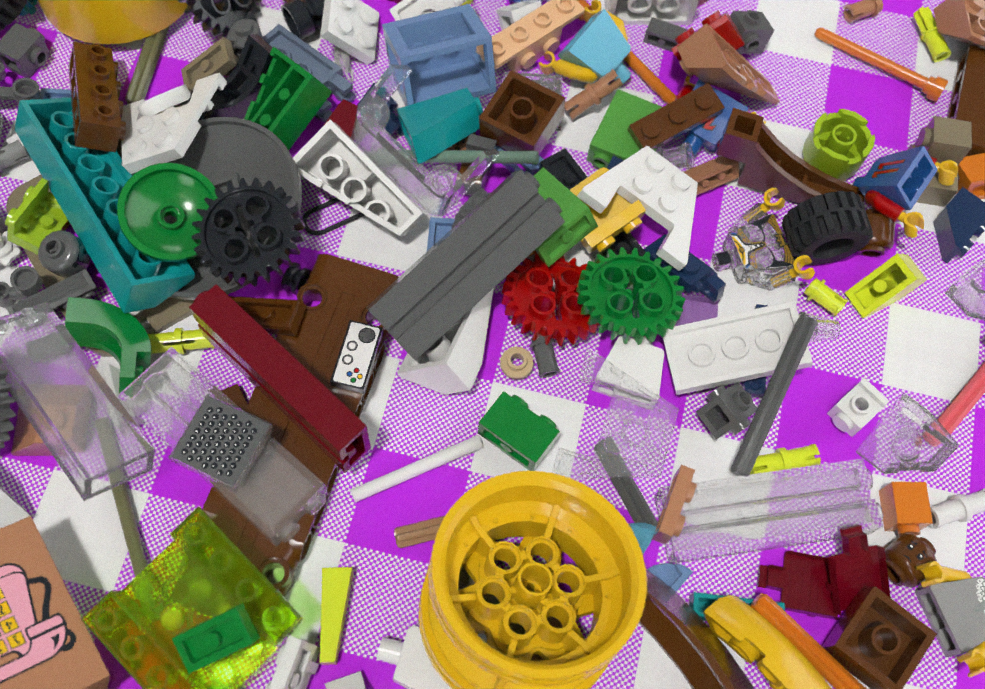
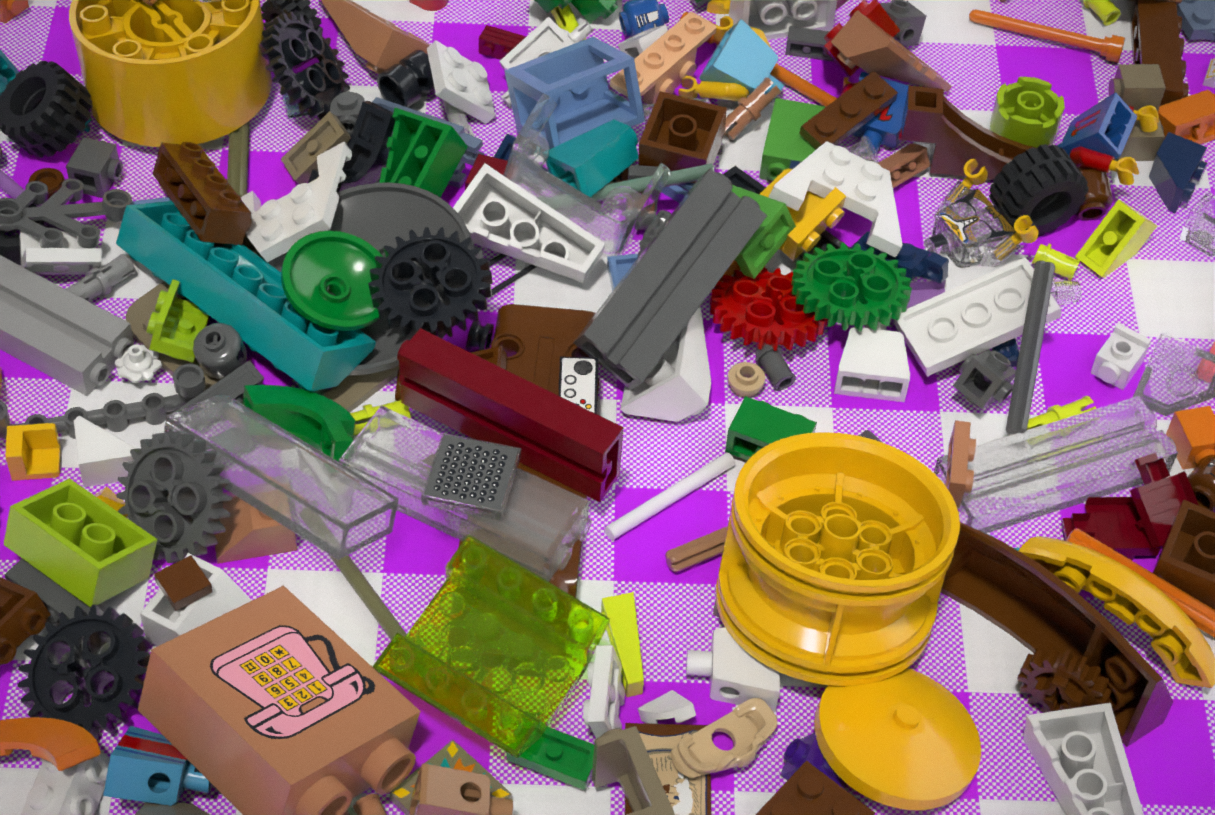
camera: 10 degrees left, 15 degrees down
white beam [137,85,191,117] -> none
green plate [171,603,260,674] -> none
clear wing [551,349,679,479] -> none

